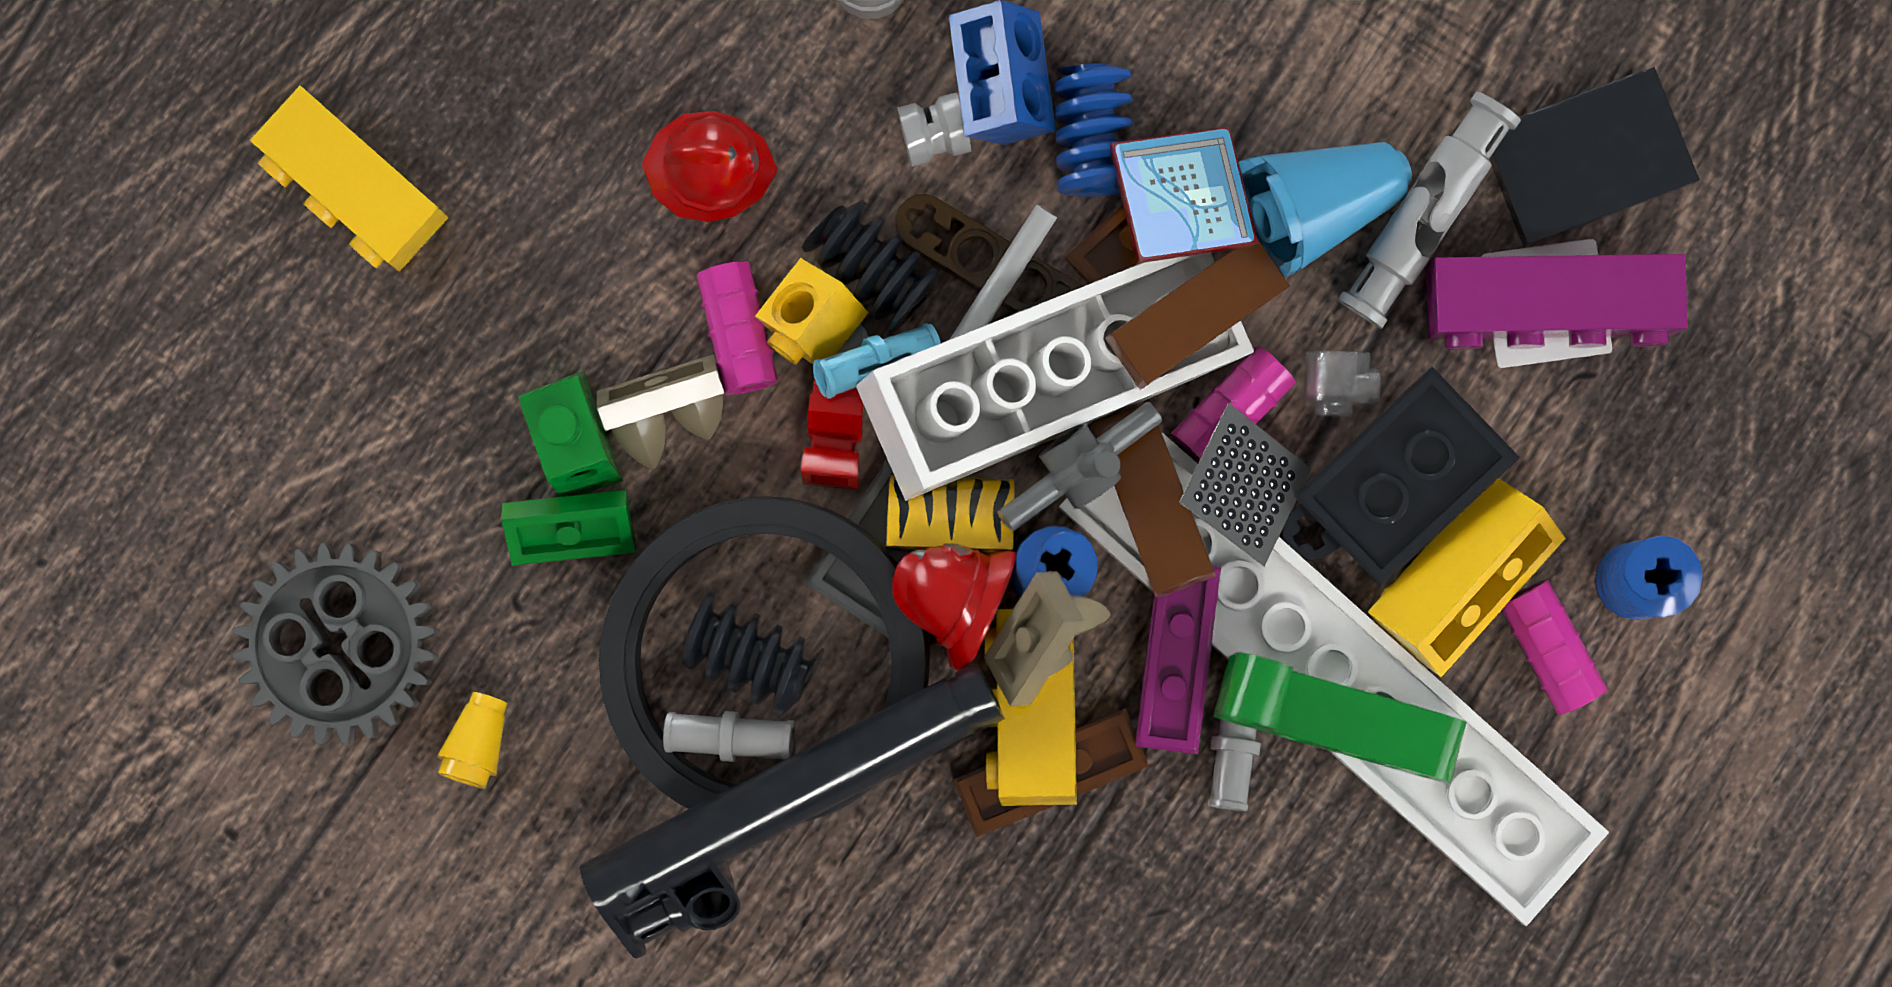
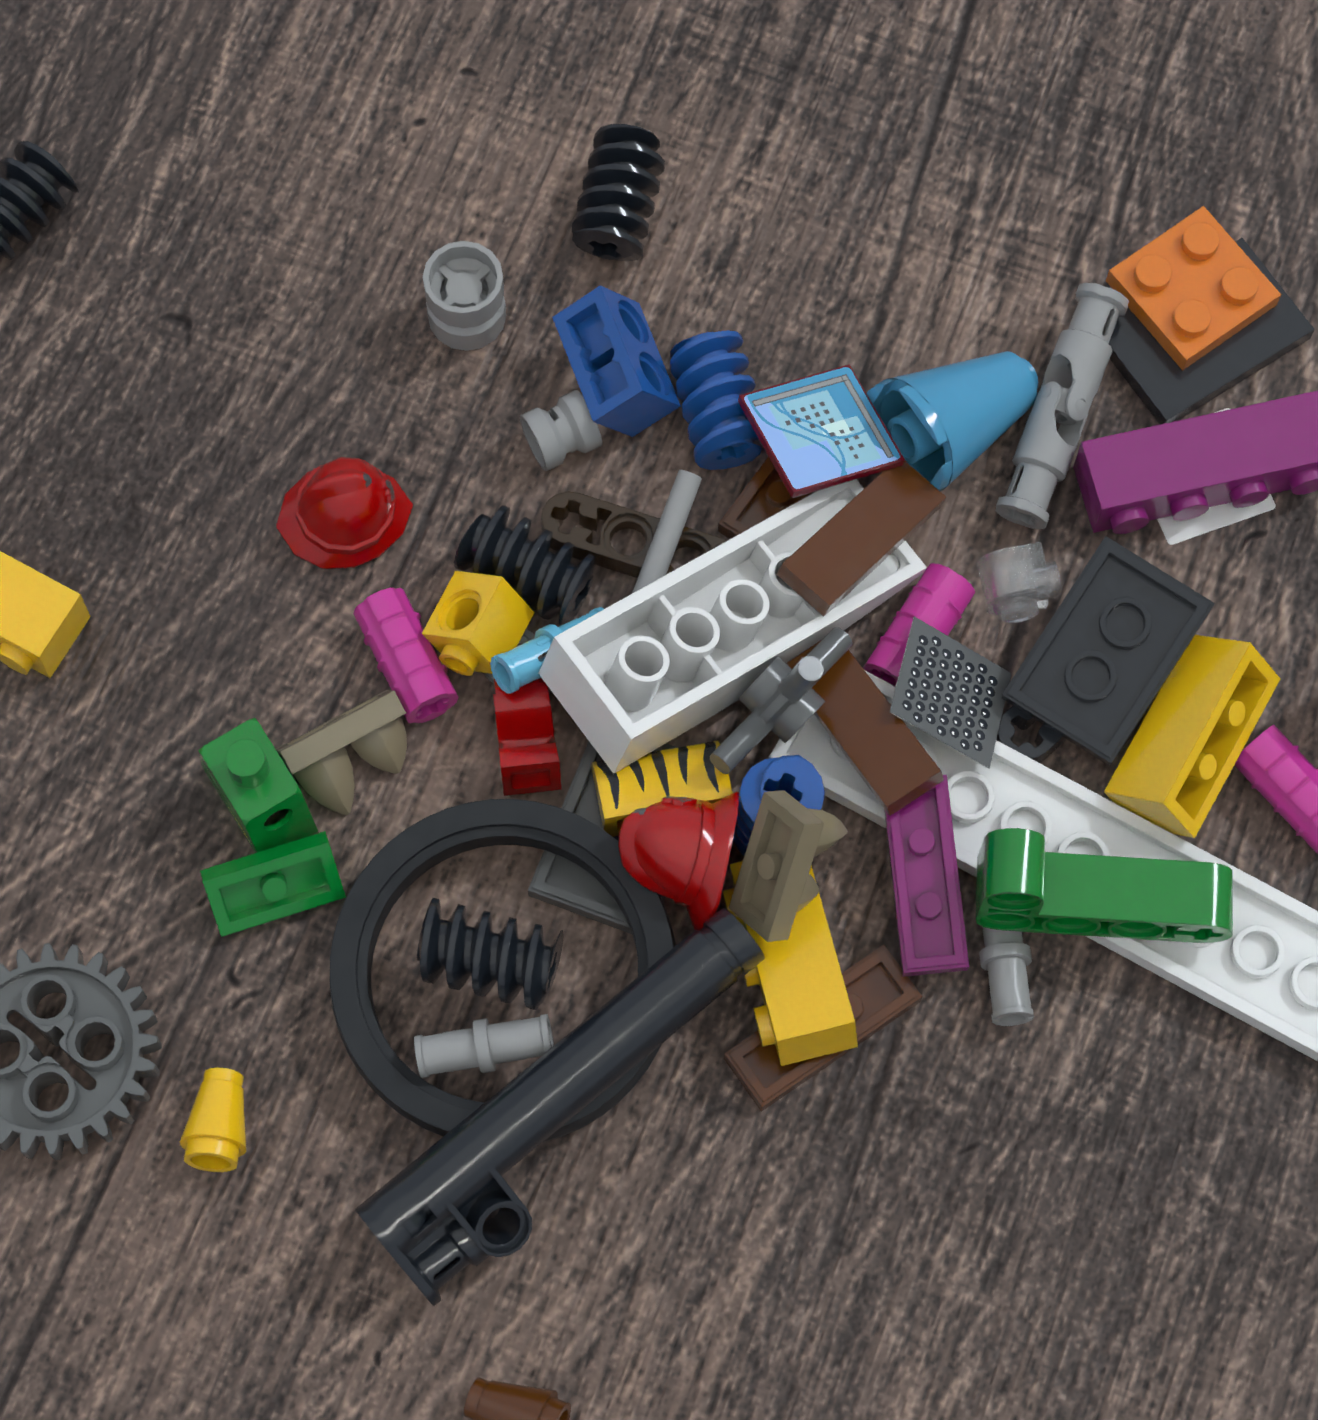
camera: 15 degrees left, 15 degrees down
none -> orange plate [1106,206,1281,371]

